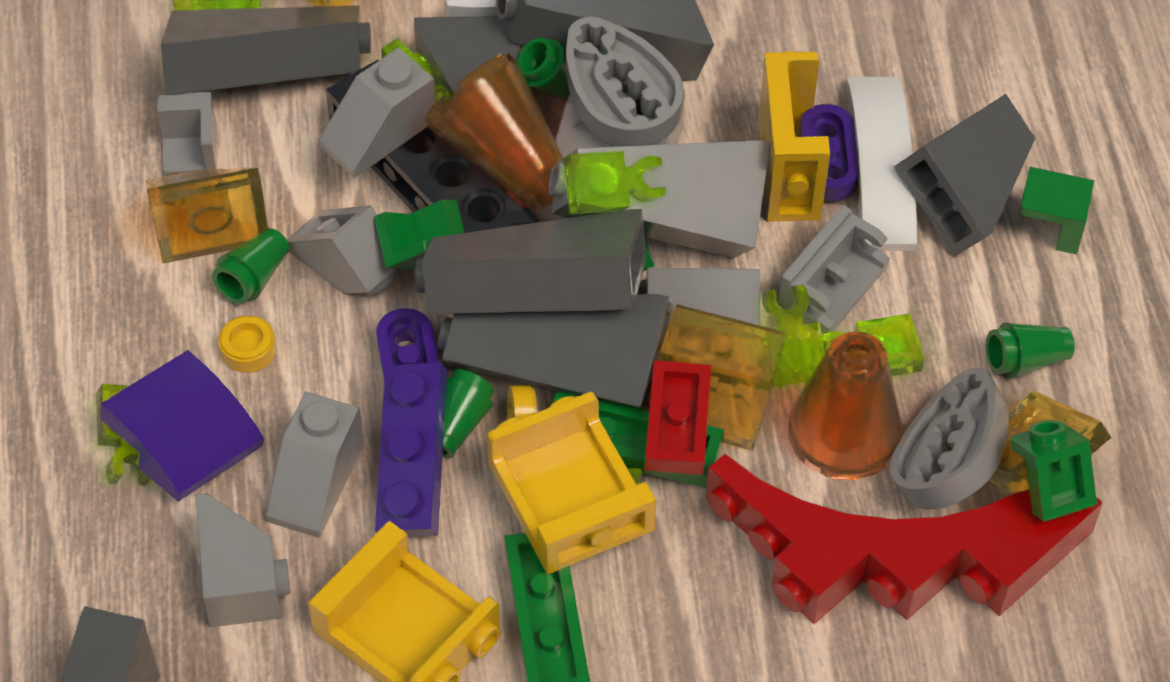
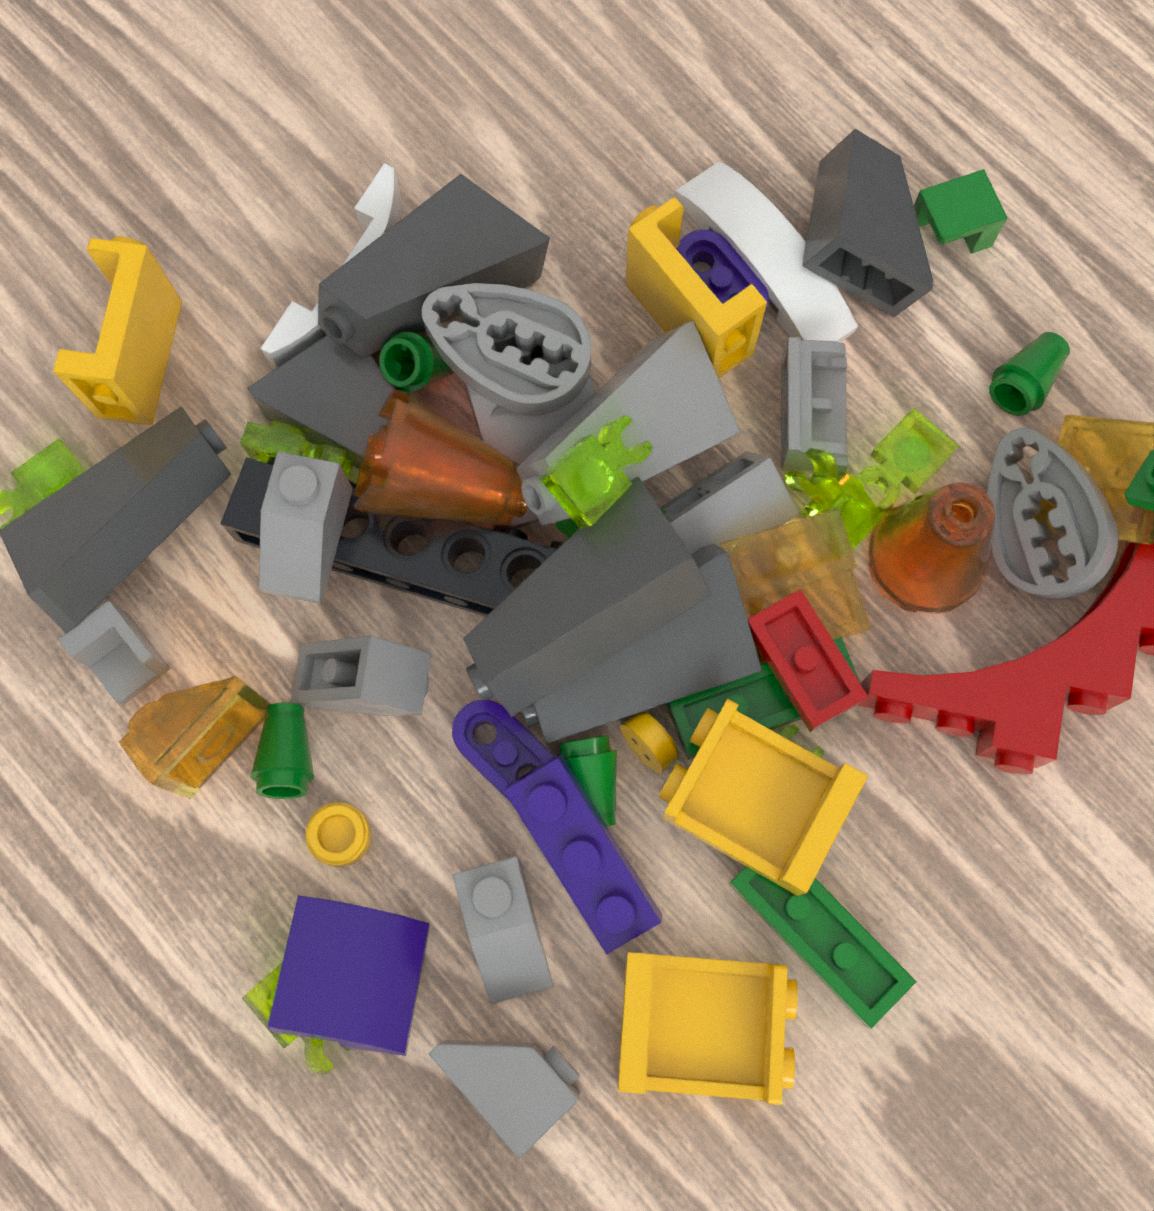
camera: 30 degrees left, 20 degrees up
green panel [374,199,465,270] -> none

